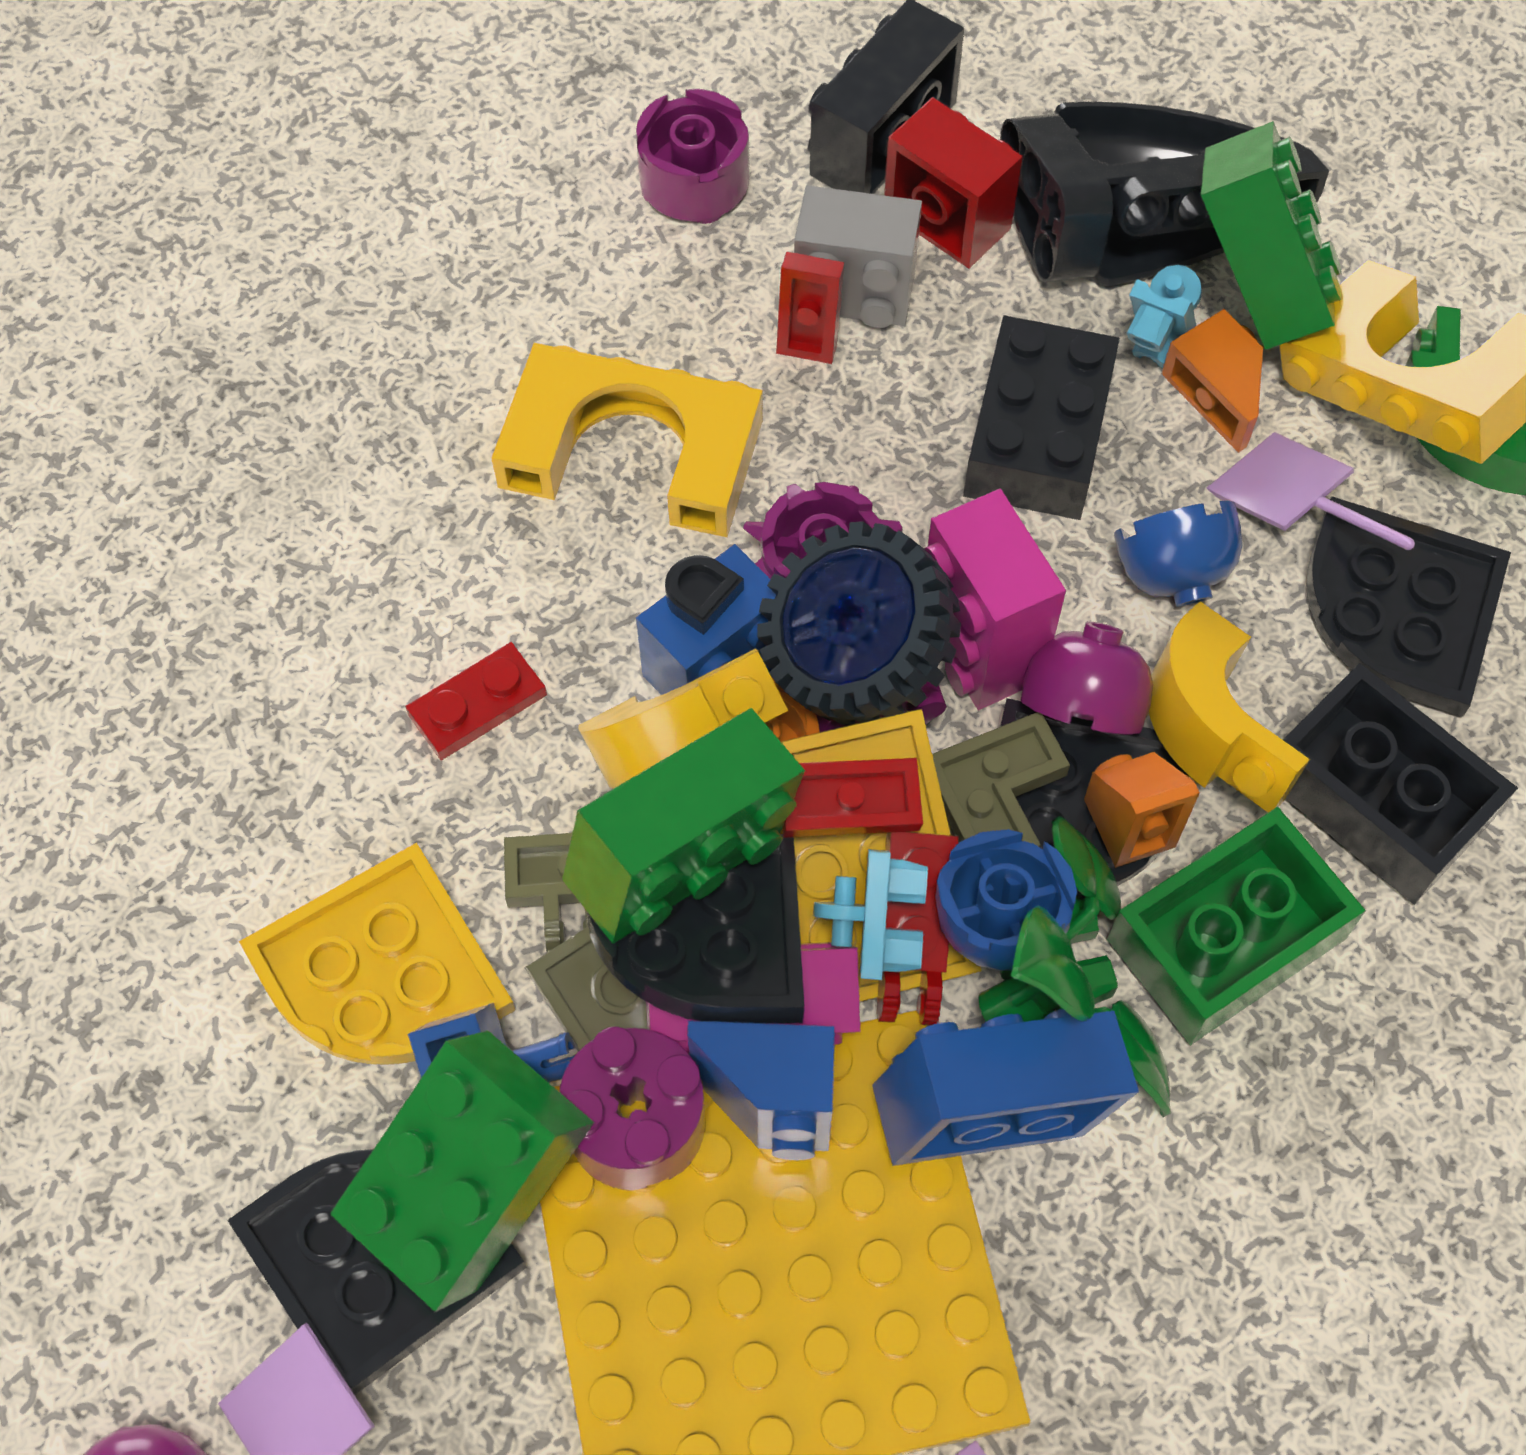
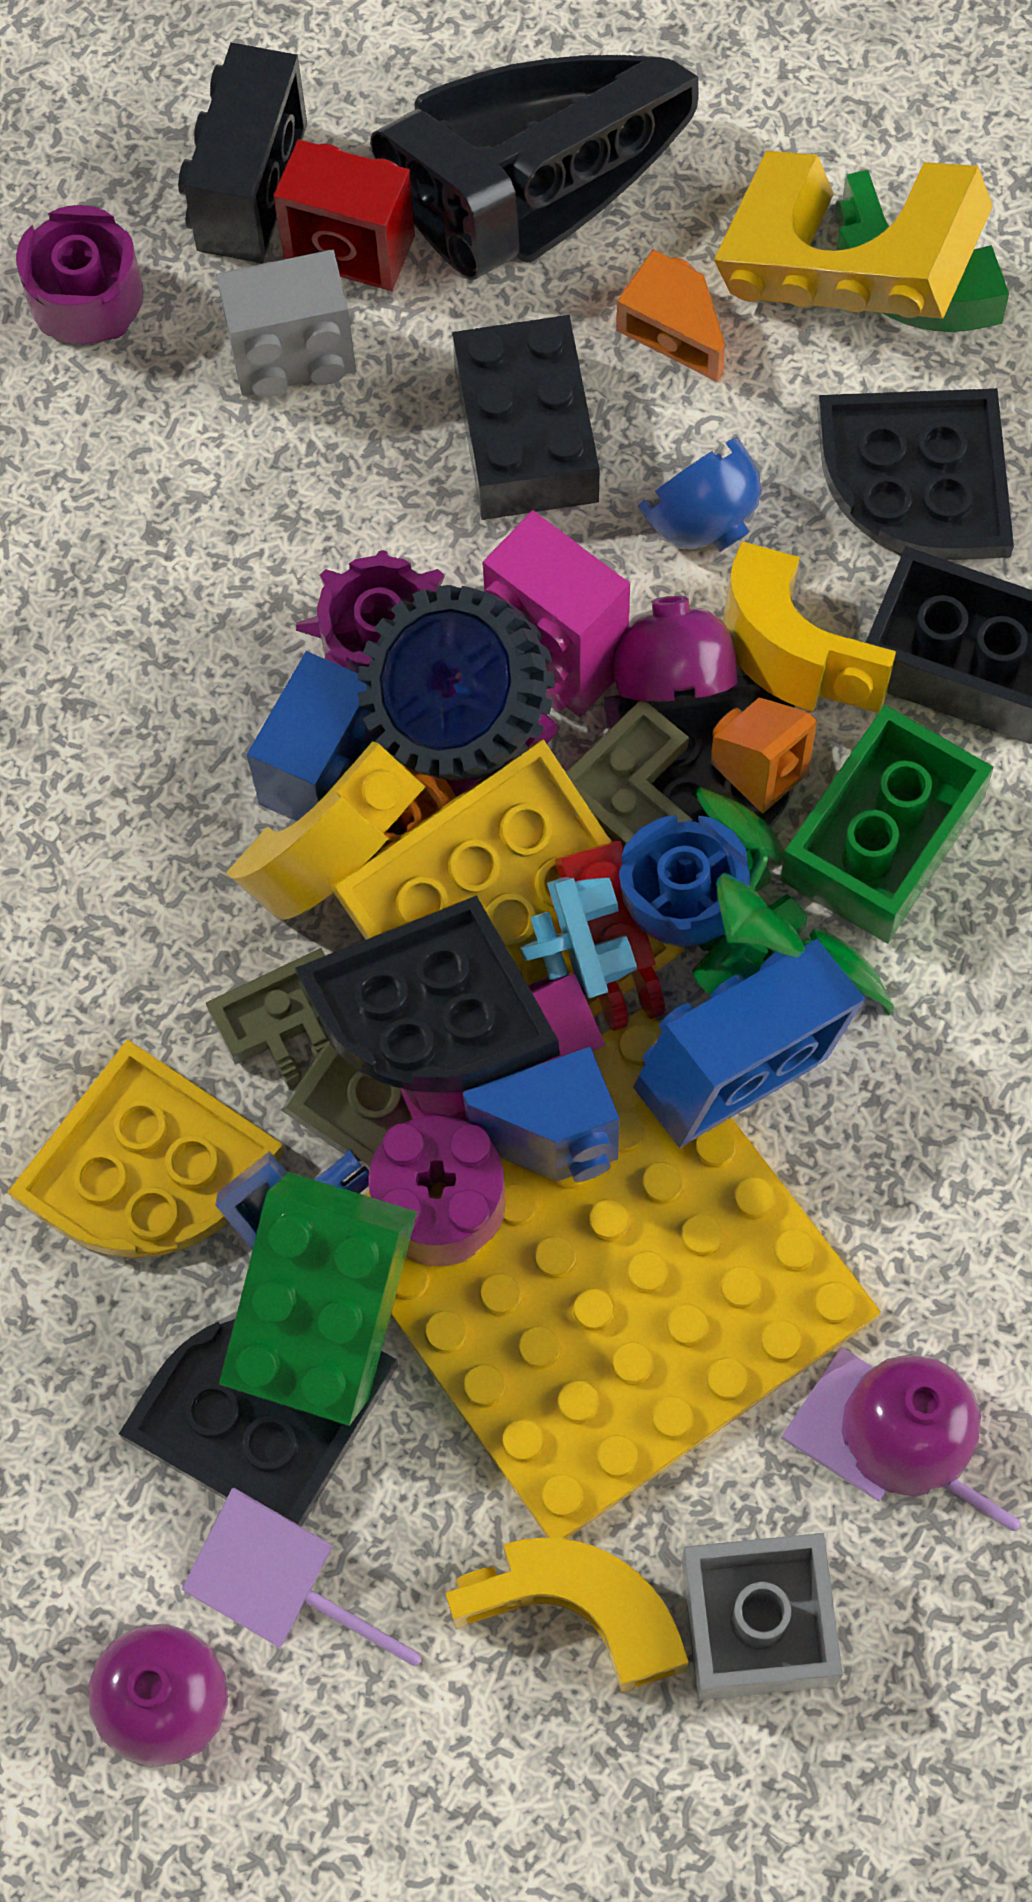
camera: 20 degrees left, 5 degrees up
red plate [405,642,547,761] -> none
yellow arch [492,343,763,538] -> none
green brick [562,708,805,944] -> none
black tile [665,555,744,635] -> none
red plate [776,251,845,364] -> none
red plate [783,758,923,838] -> none
medium azure hips [1127,265,1202,368] -> none
green brick [1201,121,1342,350] -> none
lavender piece [1206,432,1415,550] -> none

